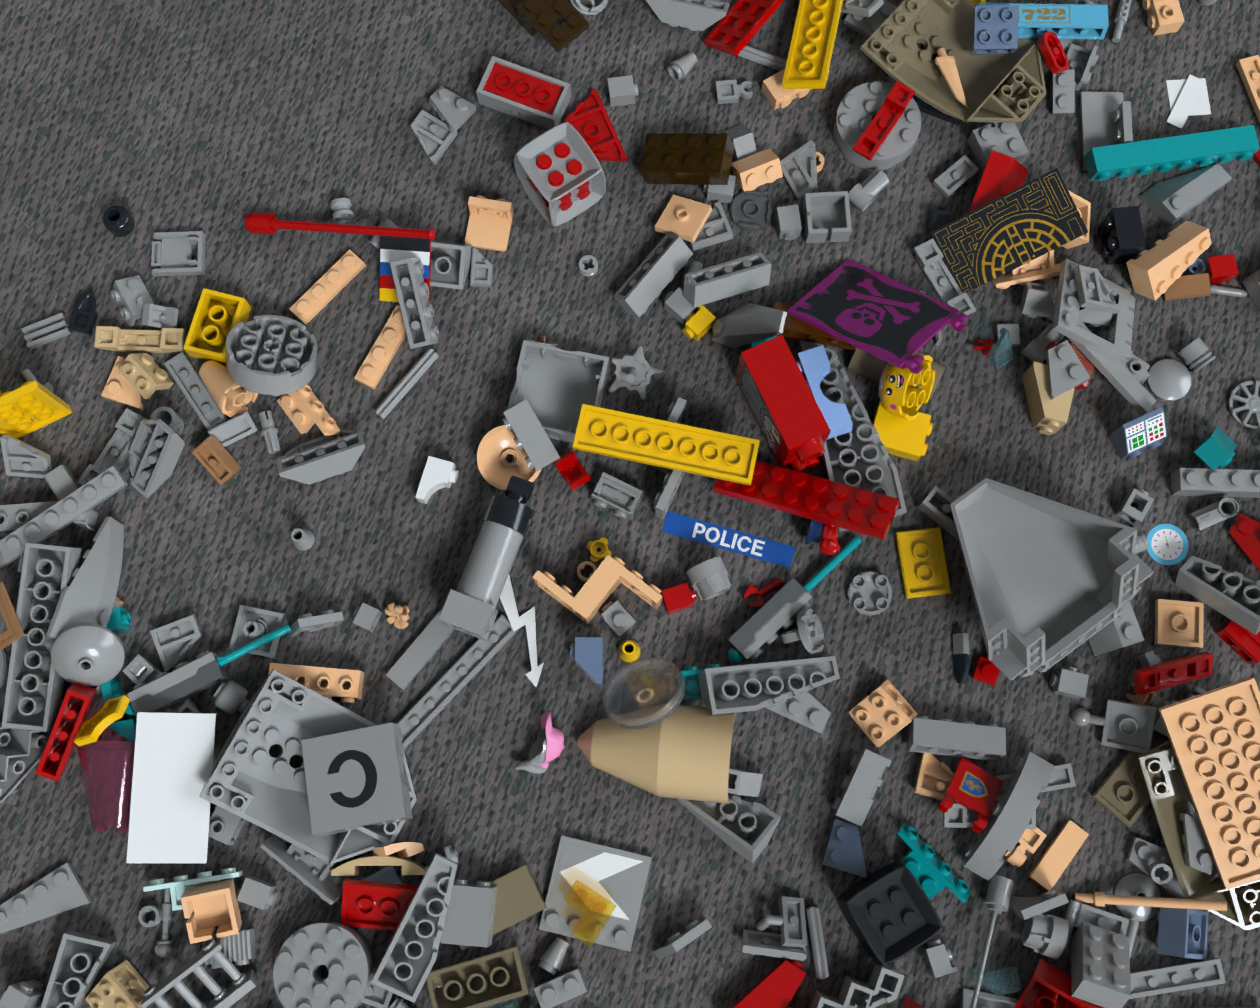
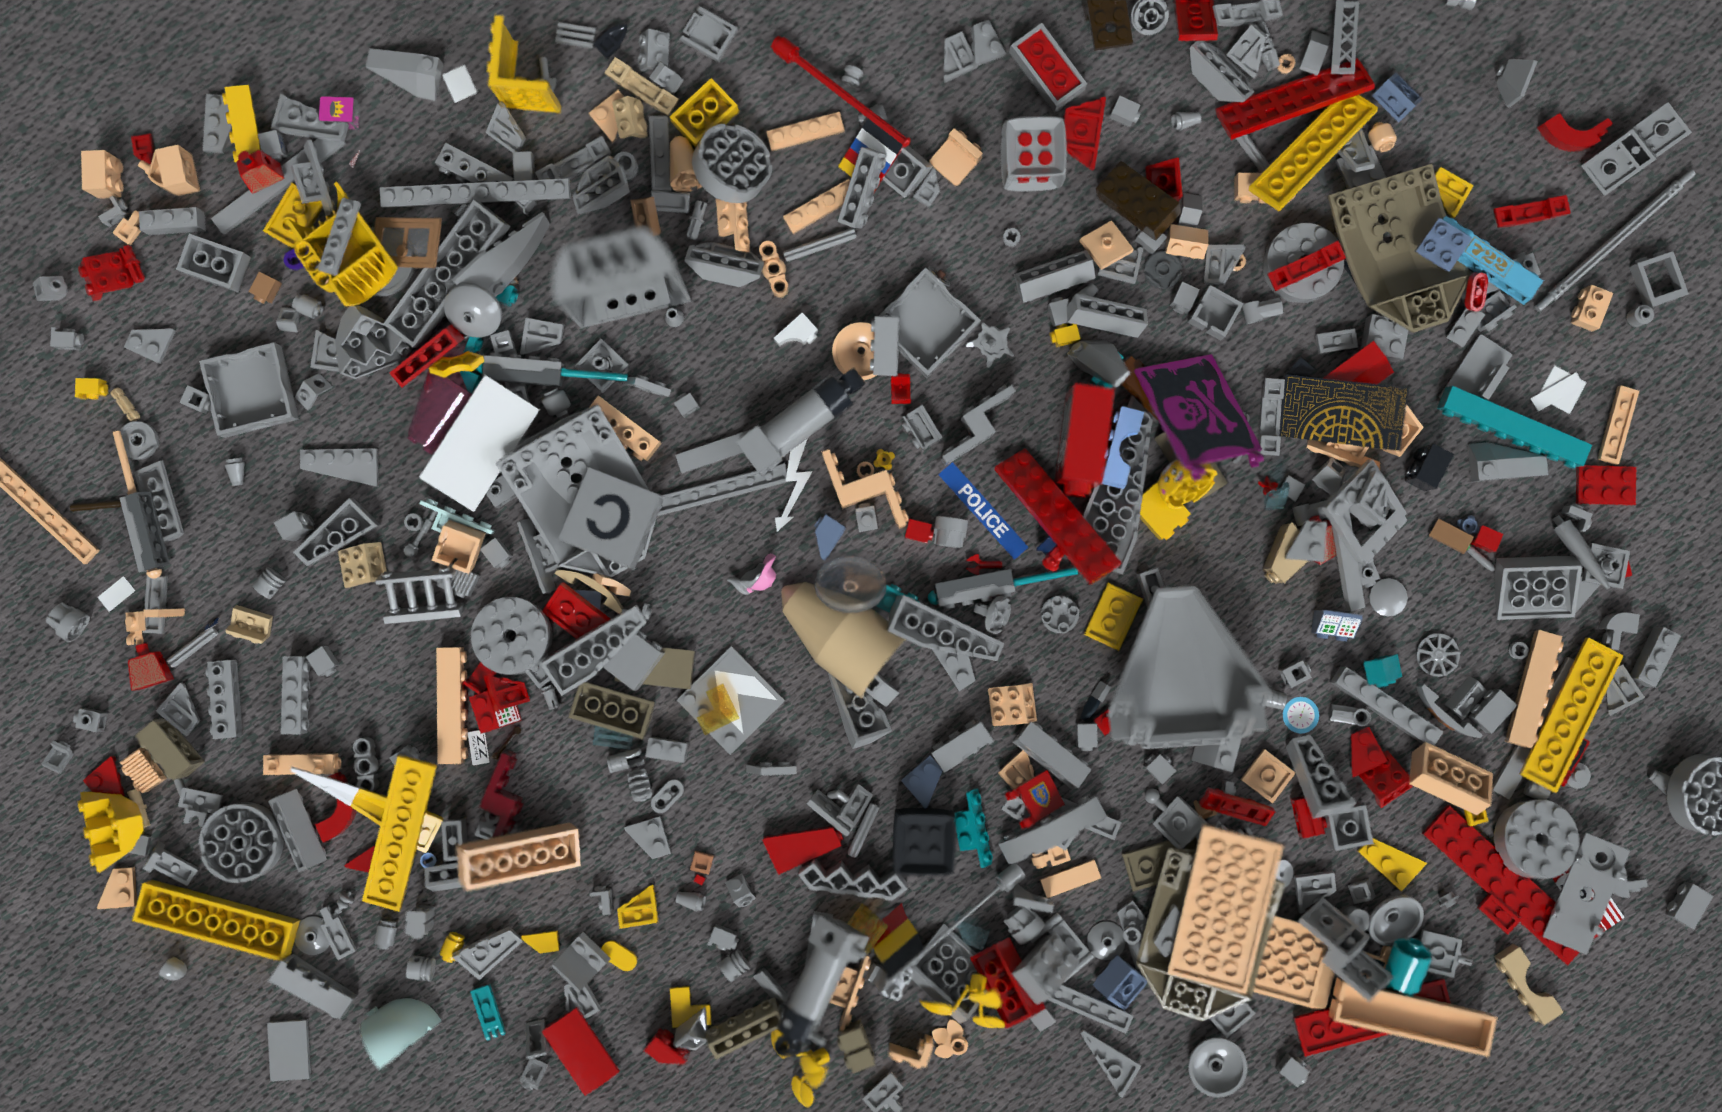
camera: 30 degrees right, 10 degrees up
light nougat plant [384,602,410,629] -> none
light grey cone [538,937,569,976] -> none
yellow plate [573,404,760,486] -> none
yellow cone [618,640,641,663] -> none
light grey plate [715,79,753,104] -> none
light grey brick [922,938,958,978] -> none
light nougat bar [934,48,967,107] -> none
light nougat bar [1075,892,1227,911] -> none
light nougat wedge [1126,221,1212,301] -> none
light grey piece [1177,337,1216,374] -> none
none -> light grey slope [553,227,692,328]
none -> light nougat piece [759,241,789,297]
none -> light grey brick [1075,723,1098,751]
none -> red slope [1145,157,1183,201]

